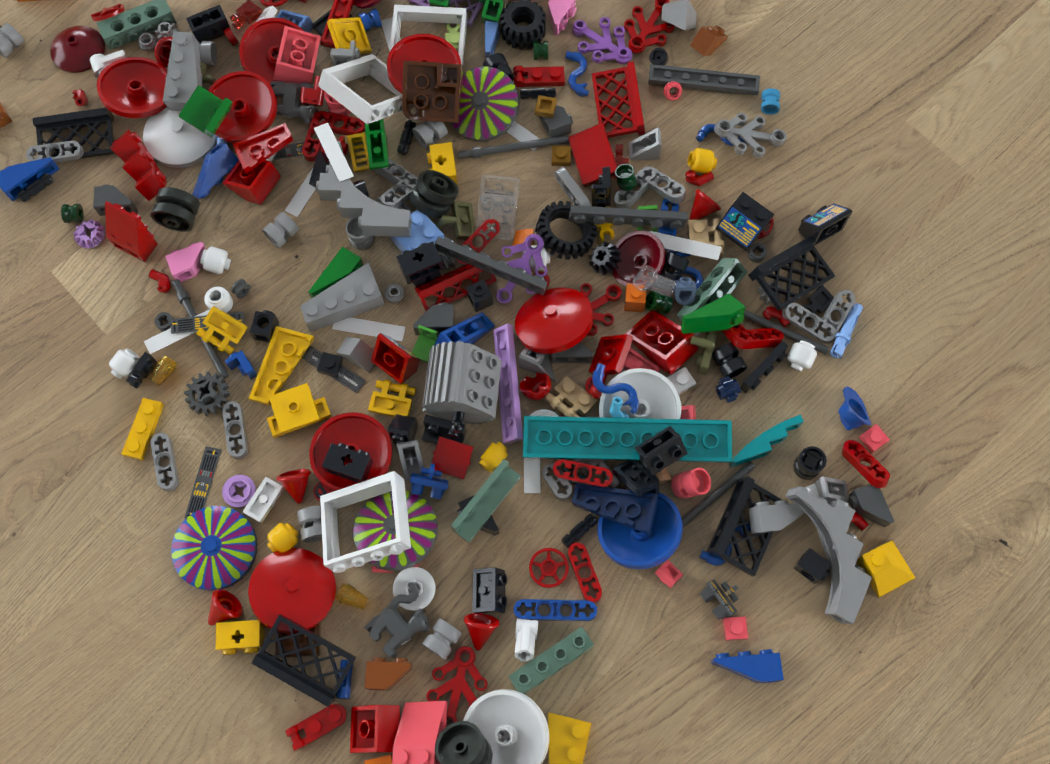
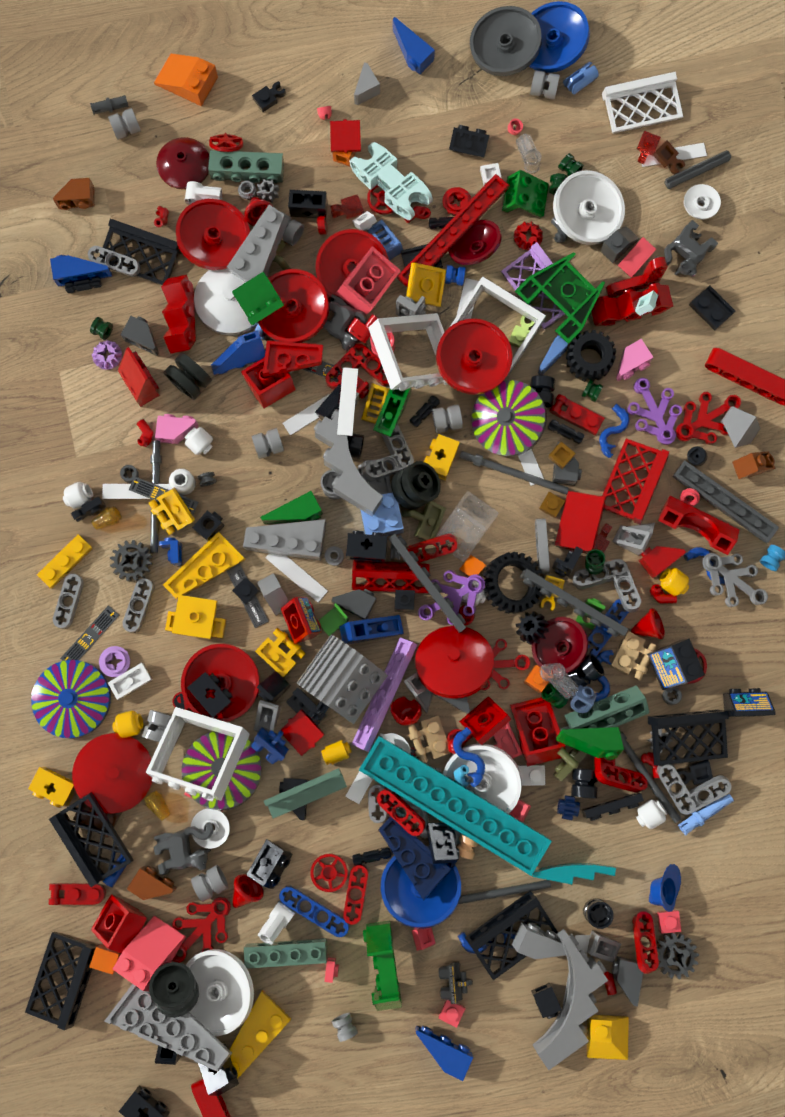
camera: 30 degrees right, 10 degrees up
red hat [208,589,243,626] -> none
red hat [276,469,311,504] -> none
reddish brown slope [402,61,463,123] -> none
black brick [635,426,688,476] -> none
white sticker [650,231,721,260] -> none
coral wheel [671,468,711,499] -> none
none -> coral plate [324,957,339,983]
none -> light grey wheel [331,1012,358,1042]
none -> green wedge [363,920,402,1011]
none -> red slope [638,546,686,578]
none -> dark grey gear [657,933,699,980]
none -> red arch [658,496,740,555]

